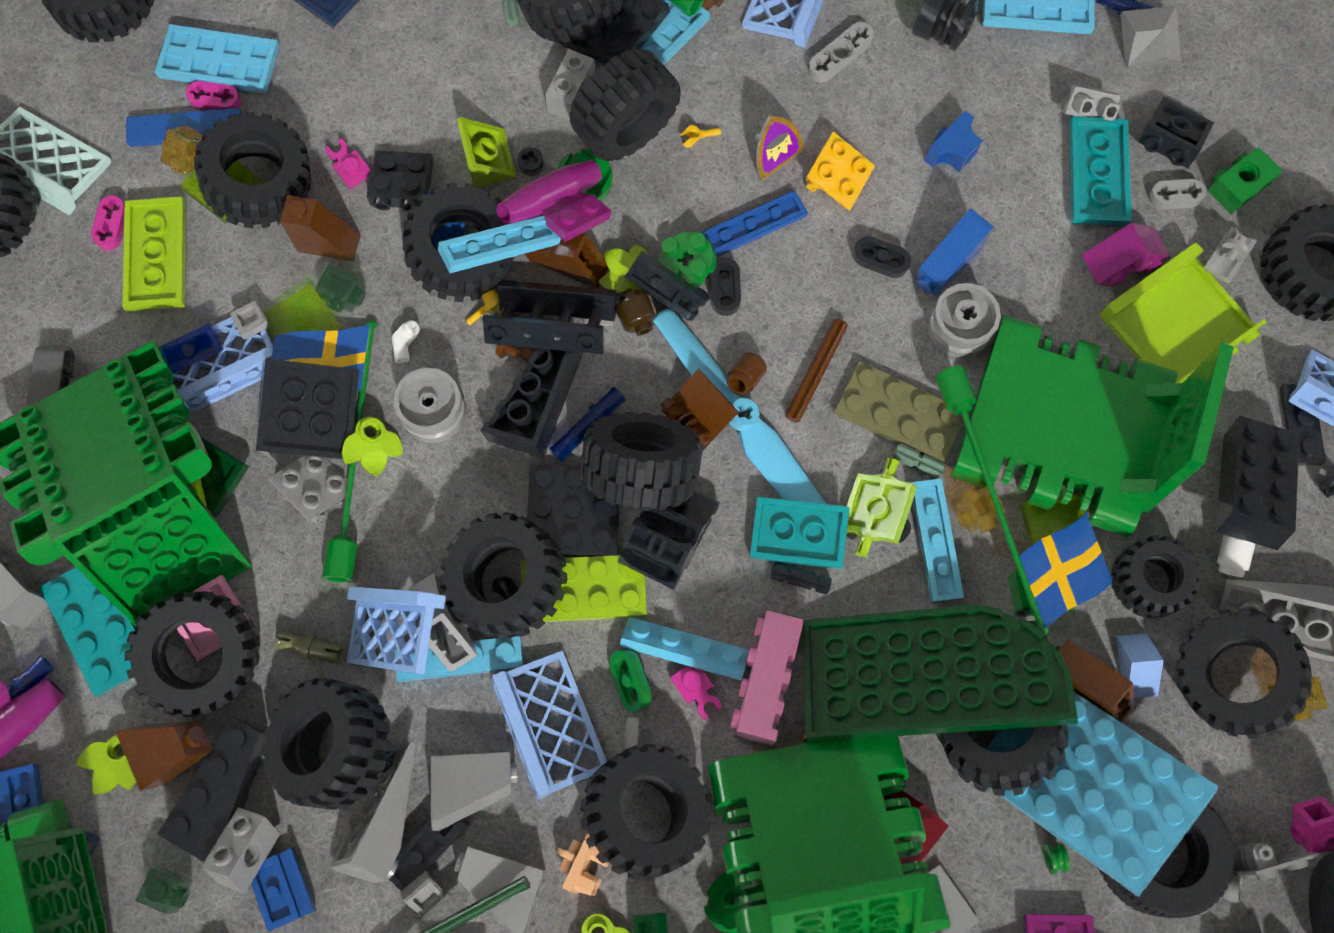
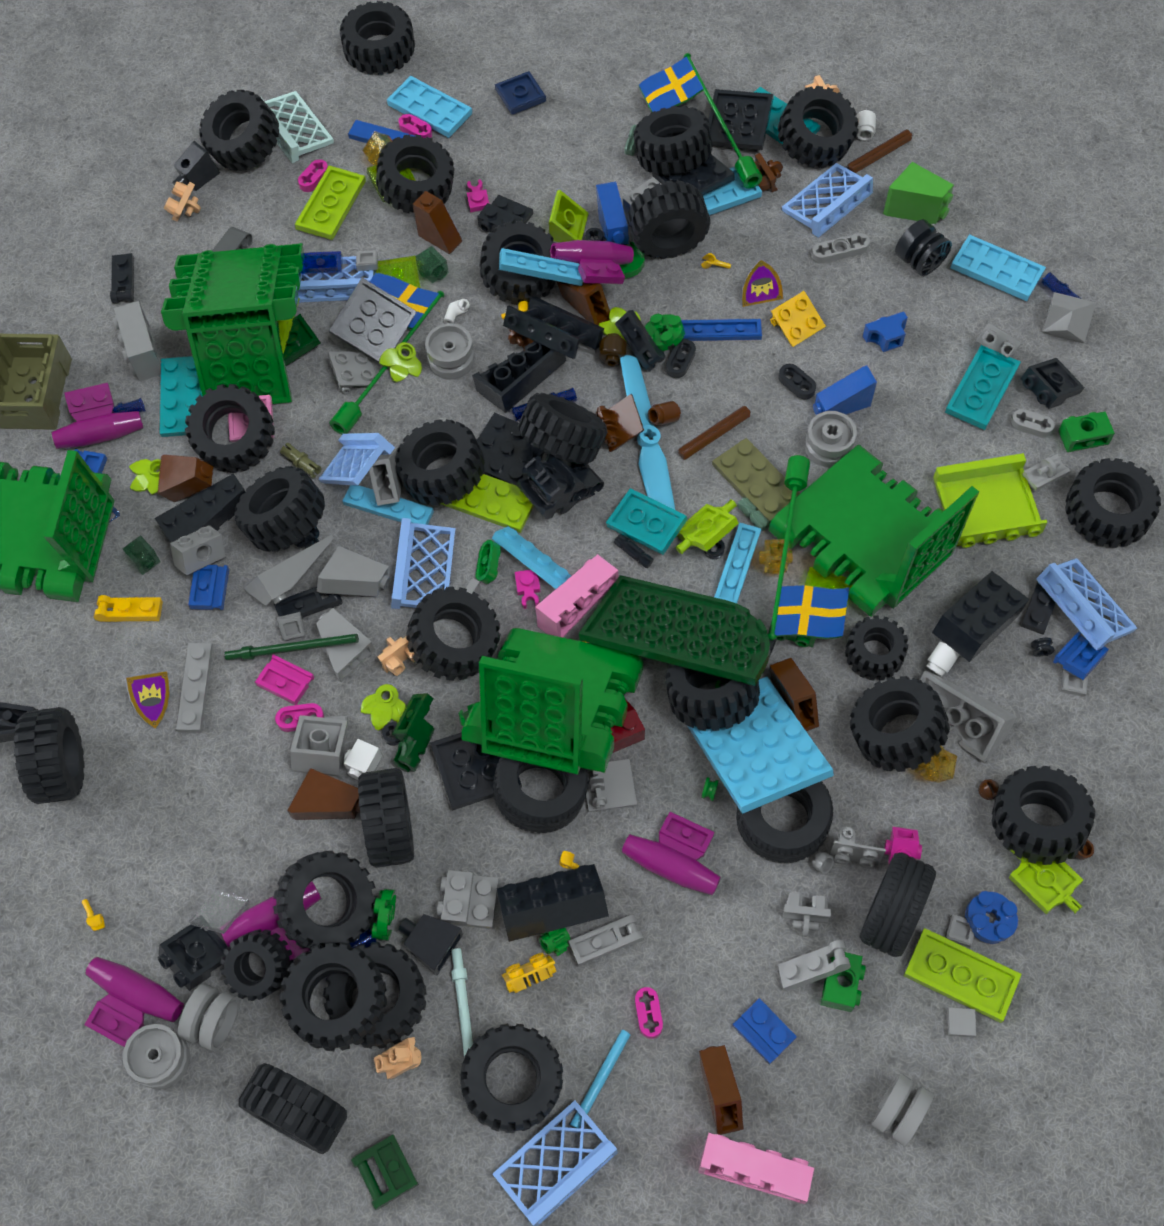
camera: 30 degrees right, 10 degrees down
magenta brick [1082,223,1171,287] -> none
light blue slope [1115,633,1163,698] -> none
none -> blue slope [596,181,629,245]

